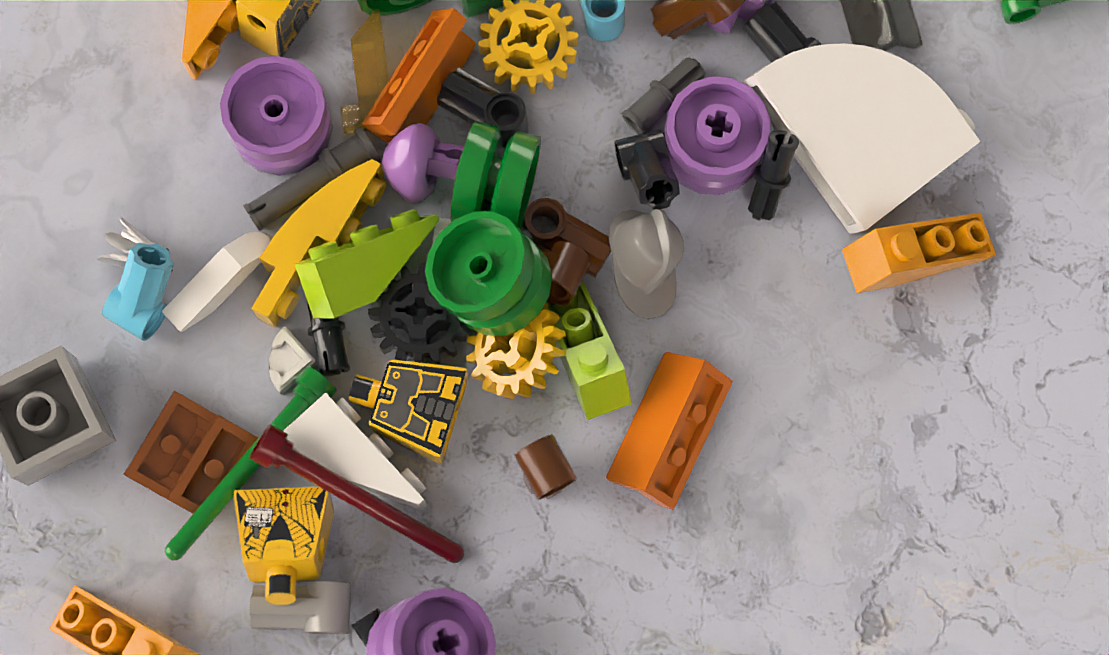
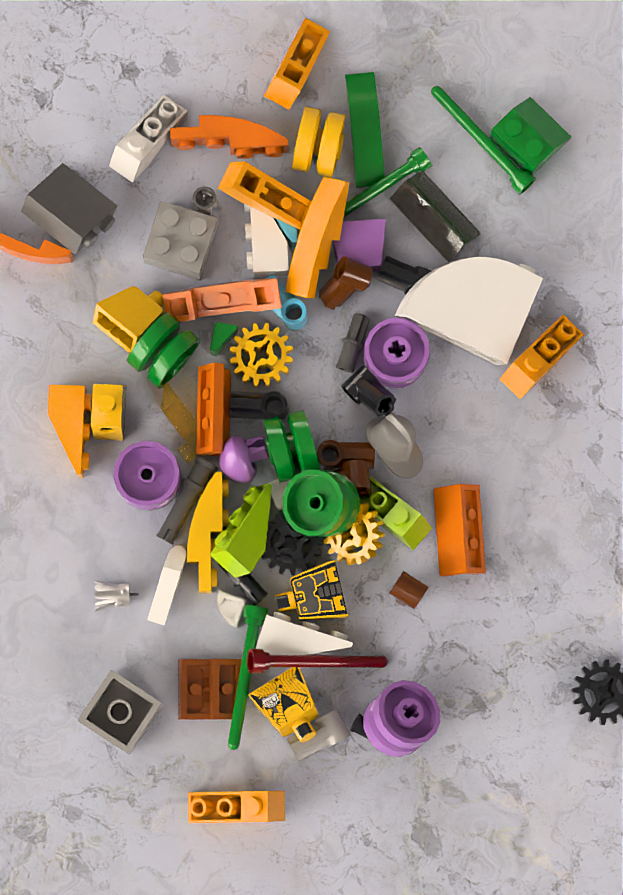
camera: 30 degrees left, 5 degrees up
medium azure piece [102,242,174,341] -> none
black axle [748,130,799,221] -> none

